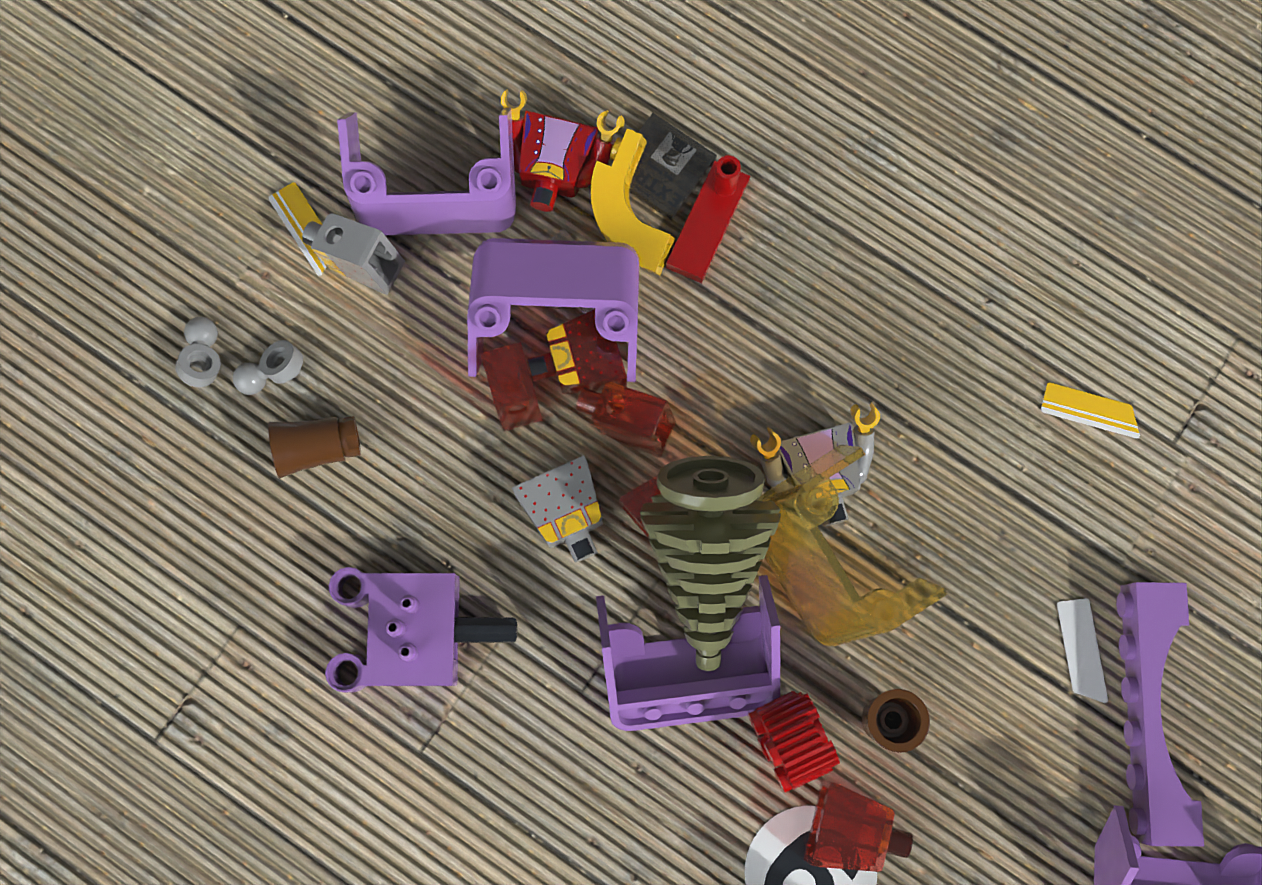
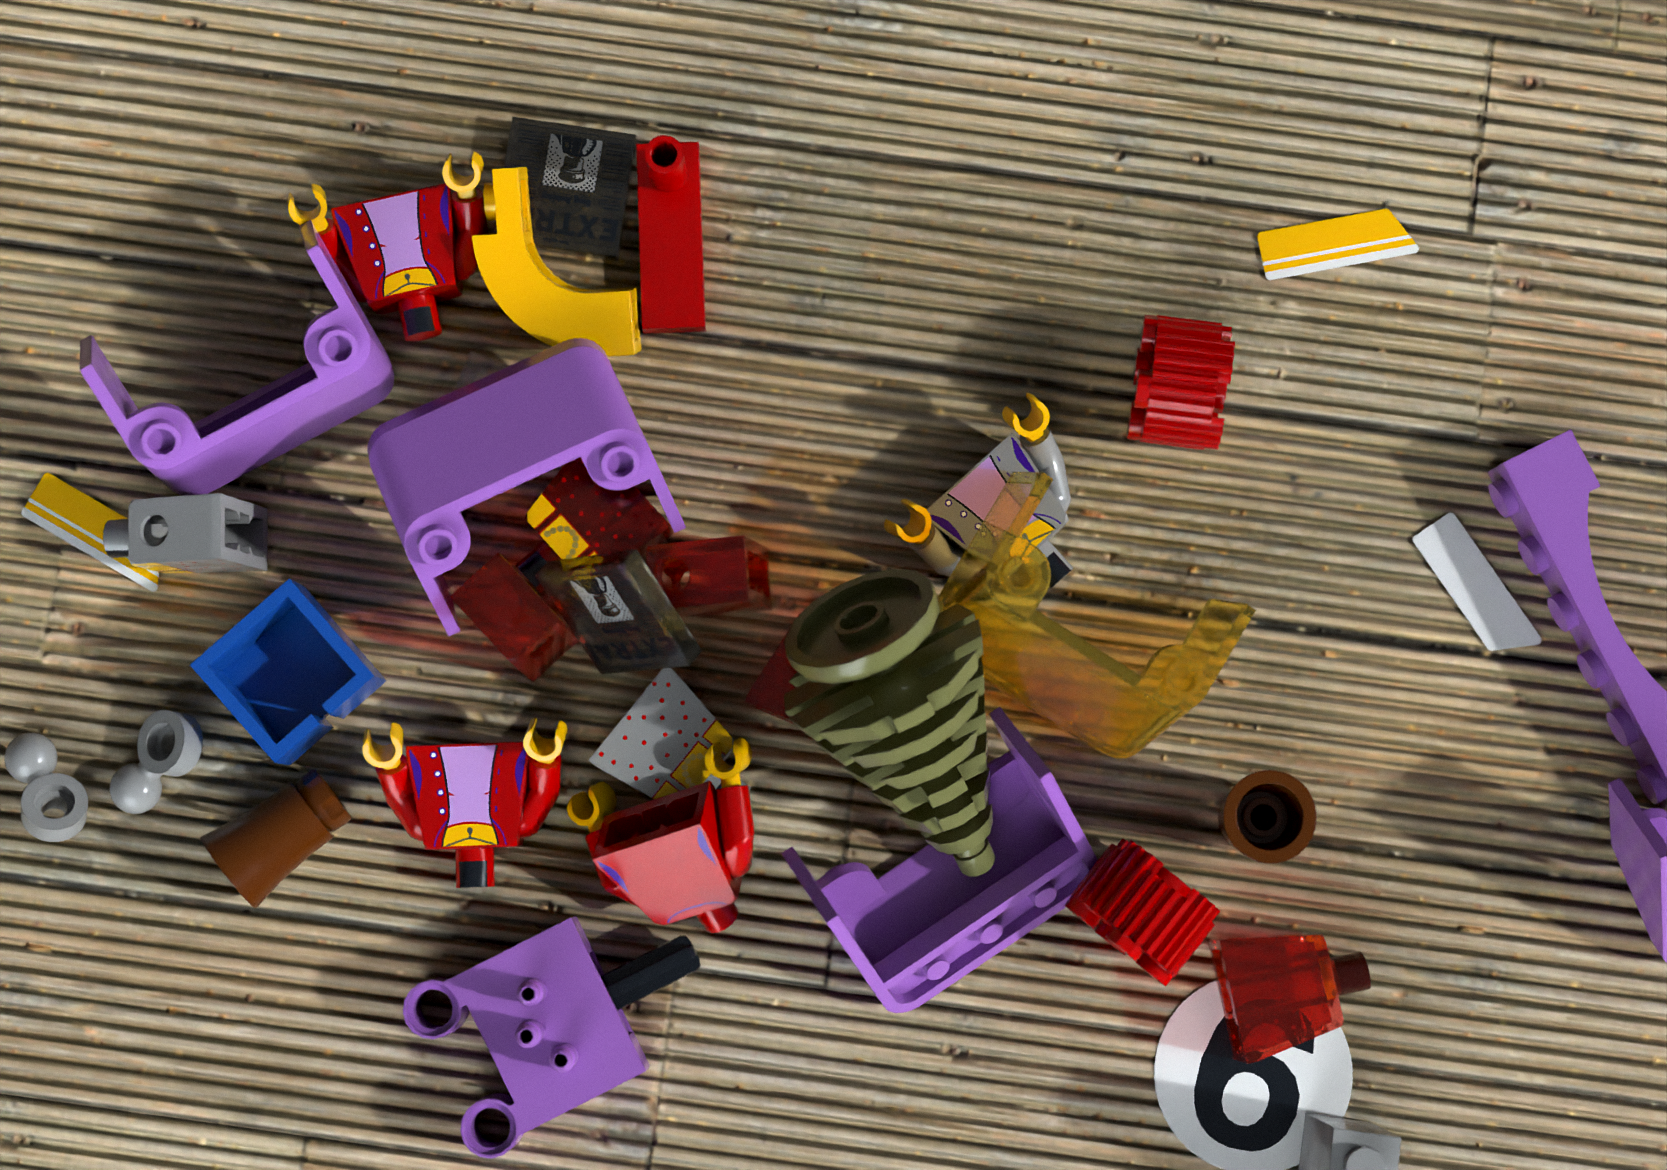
camera: 25 degrees left, 5 degrees up
none -> blue piece [190,578,387,765]
none -> torso [363,717,568,888]
none -> clear smoke tile [535,549,702,674]
none -> red torso [567,737,754,933]
none -> red brick [1127,314,1235,450]

